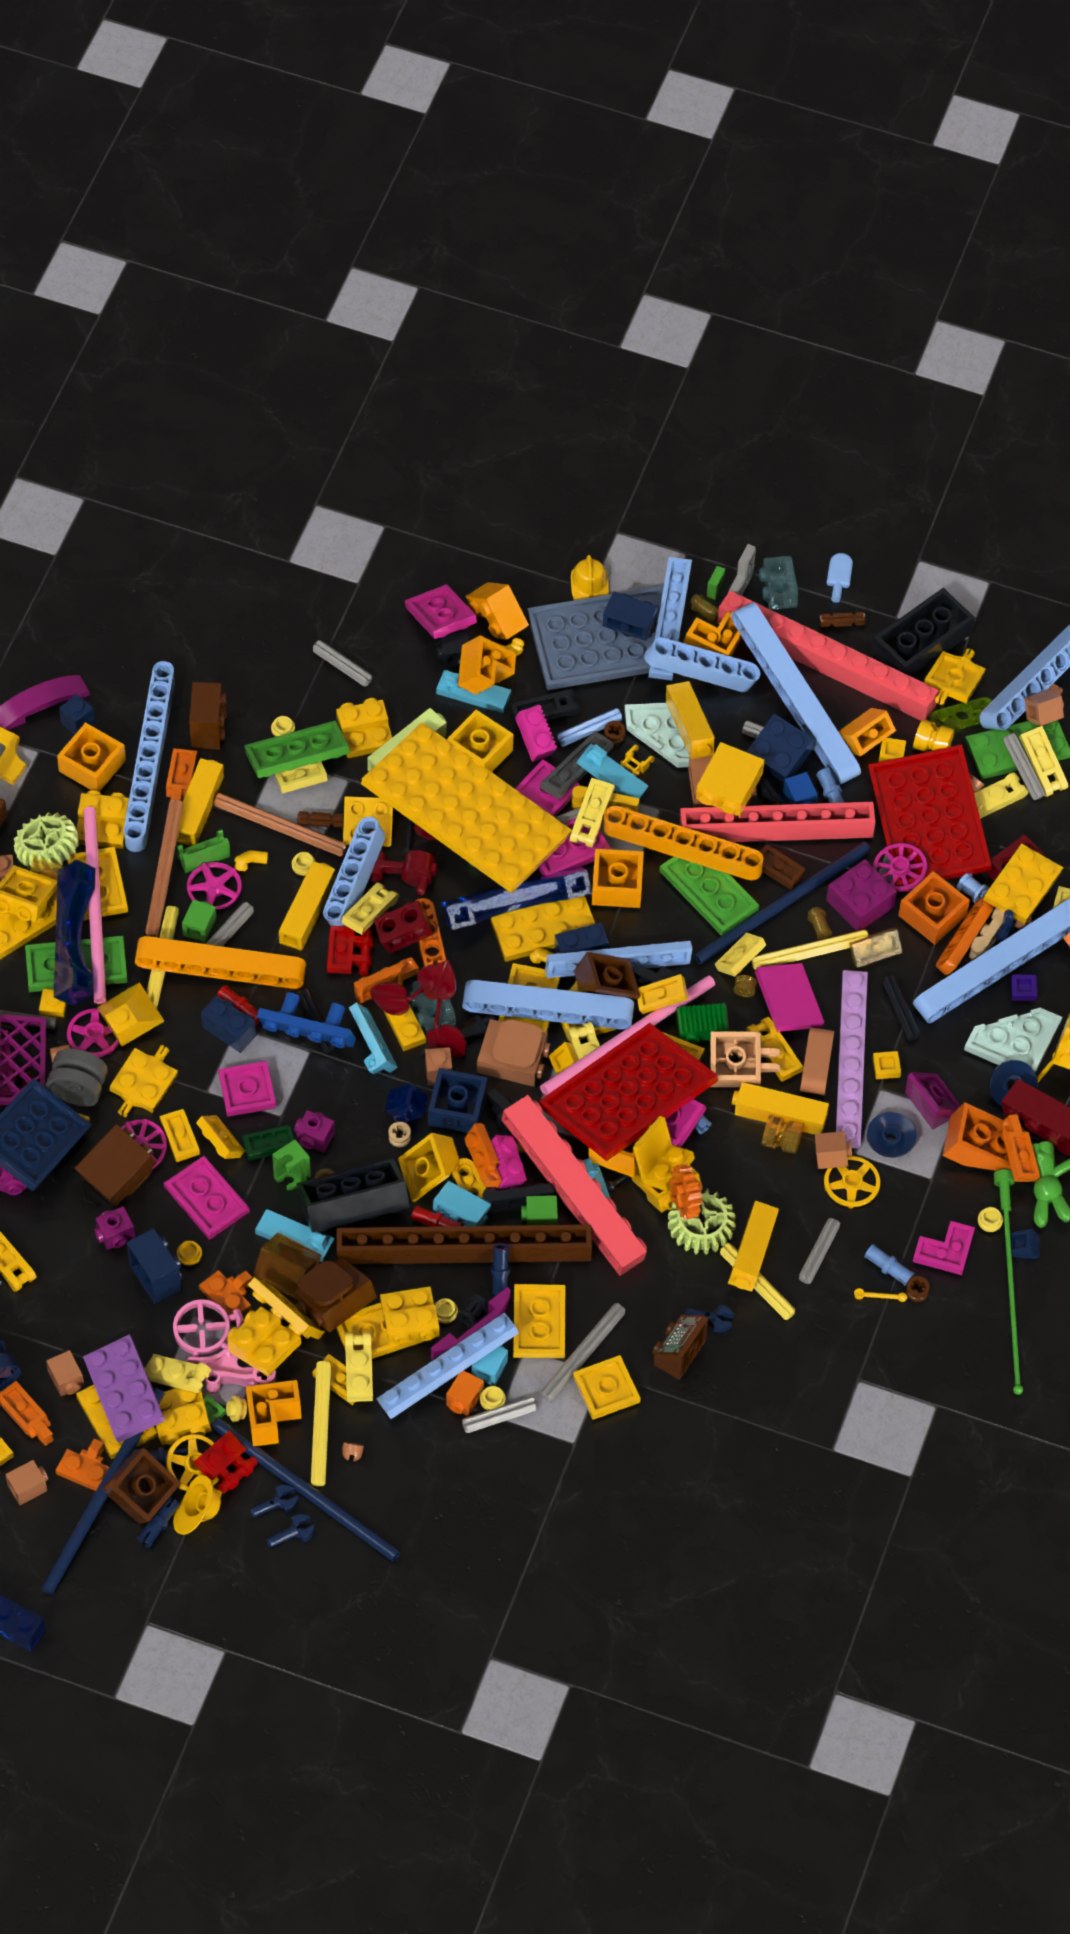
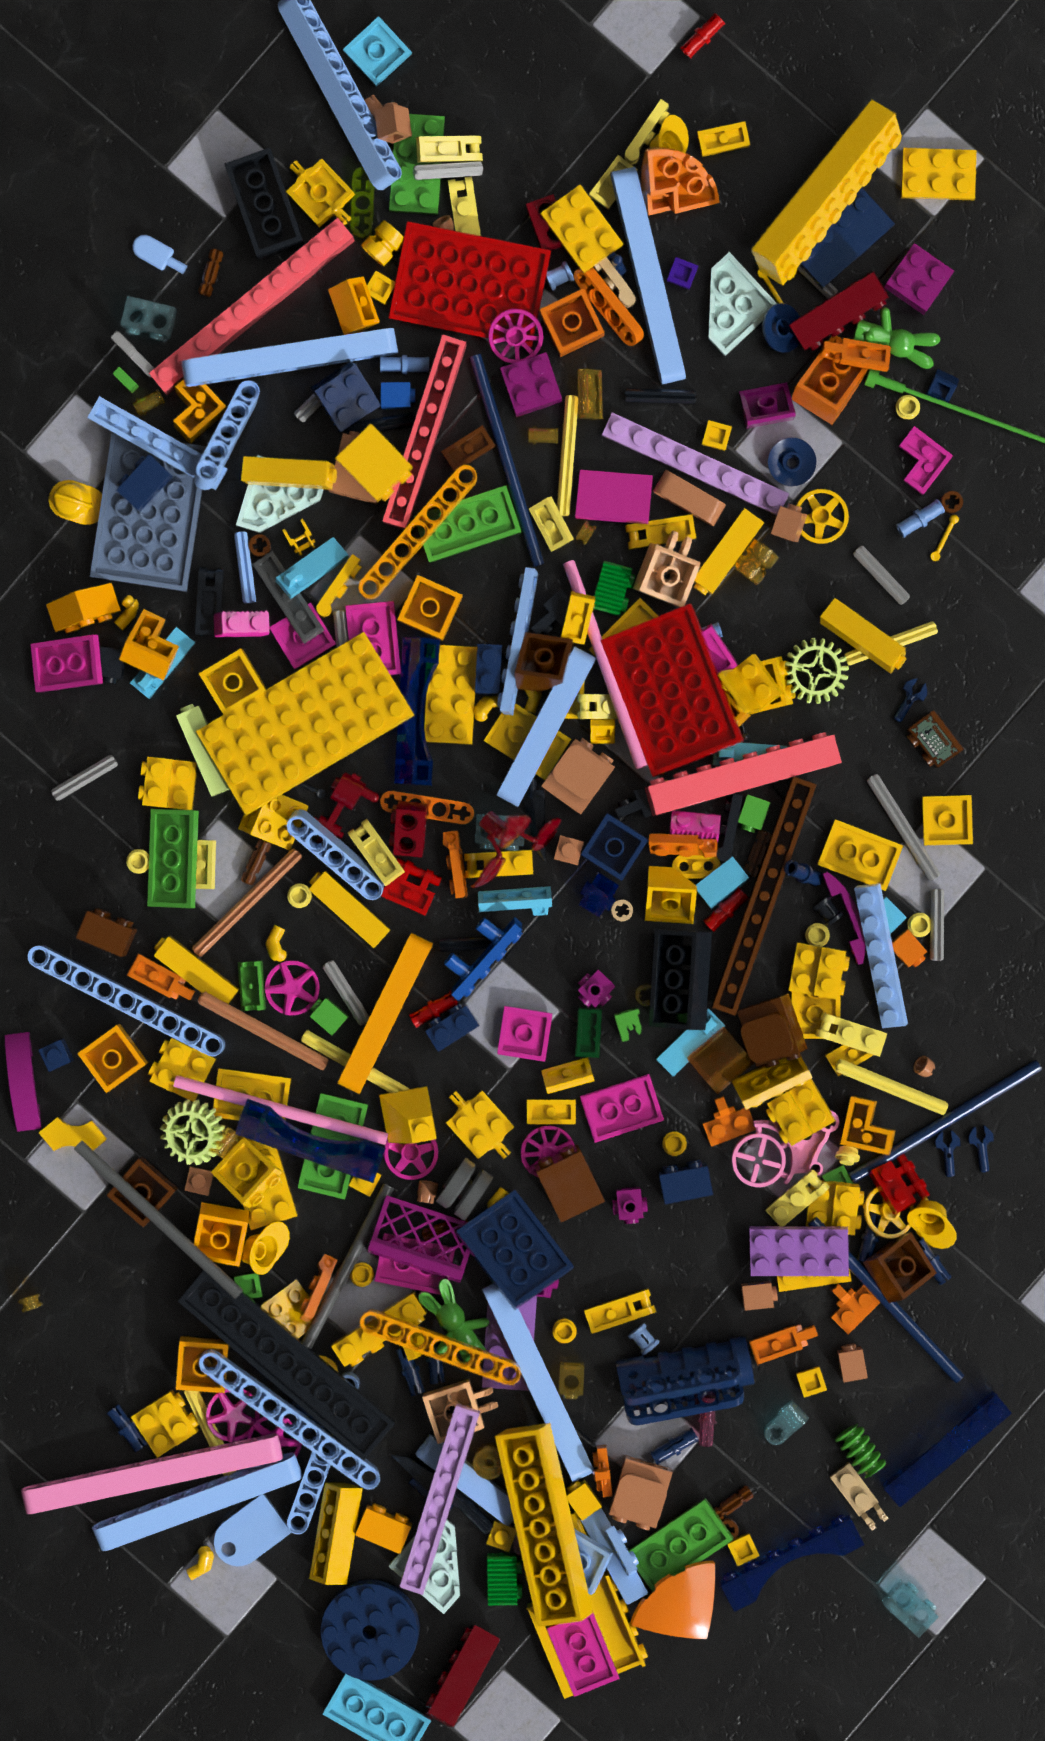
camera: 65 degrees left, 30 degrees up
light yellow plate [570,778,615,848] -> none
orange gear [669,1164,703,1220] -> none

